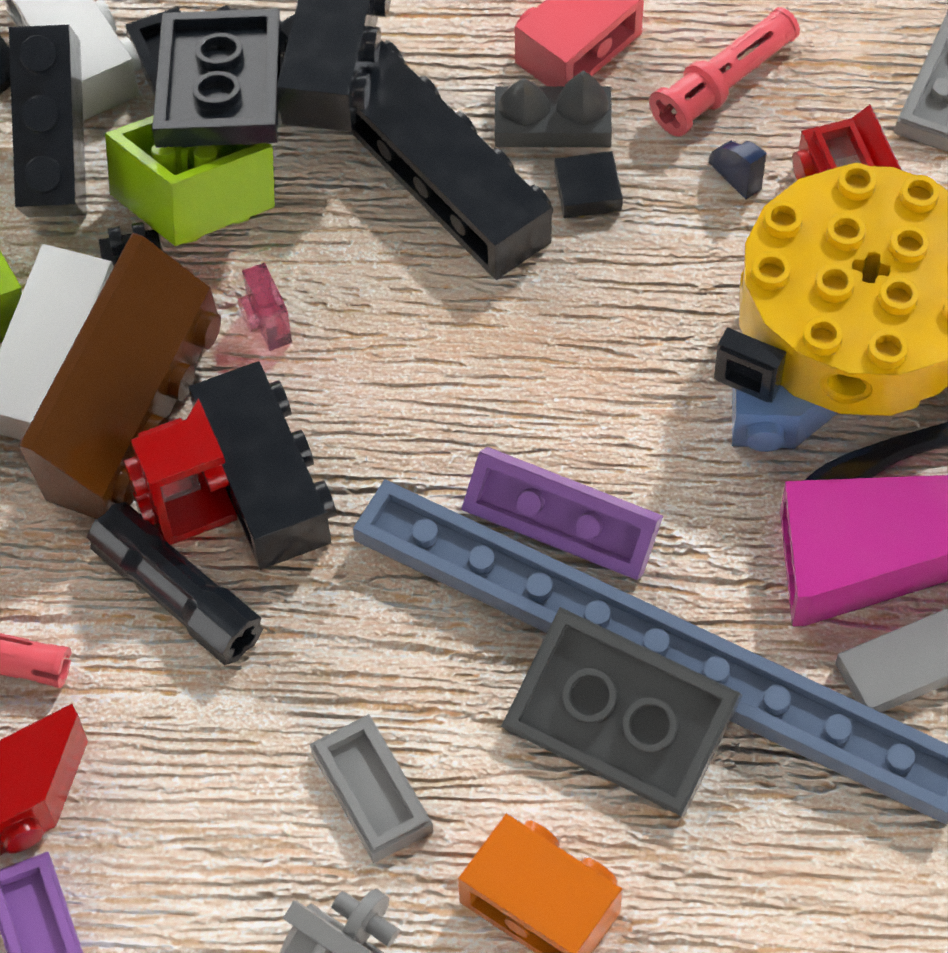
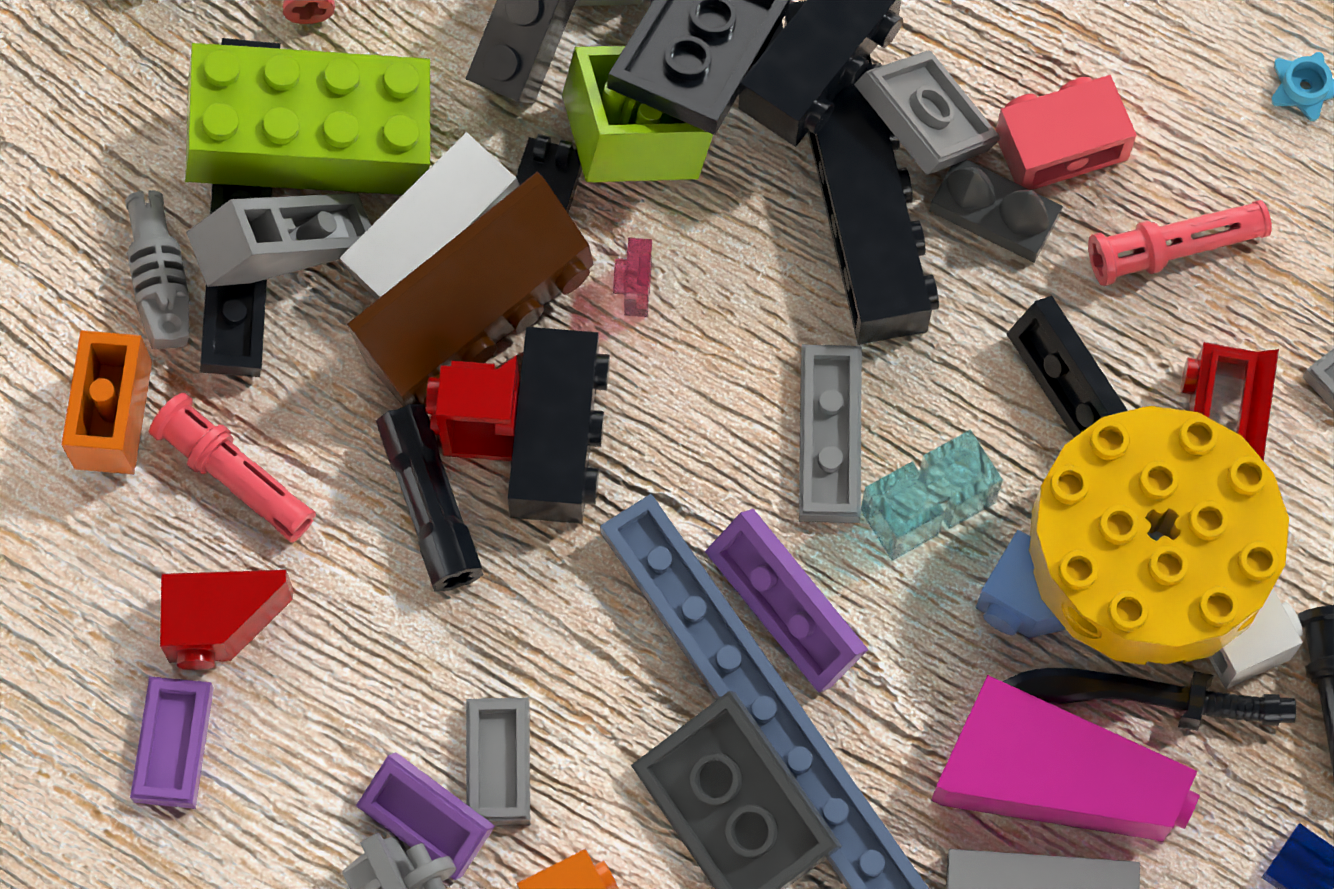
camera: 25 degrees right, 10 degrees up
black tile [554,151,623,218] -> none
dark blue tile [708,140,766,199] -> none
black tile [714,327,786,403] -> none
none -> medium lavender tile [356,752,495,880]
none -> light grey tile [799,344,862,523]
none -> light grey tile [854,50,1001,175]
none -> clear light blue piece [861,429,1003,561]
none -> black hinge [1006,296,1128,437]

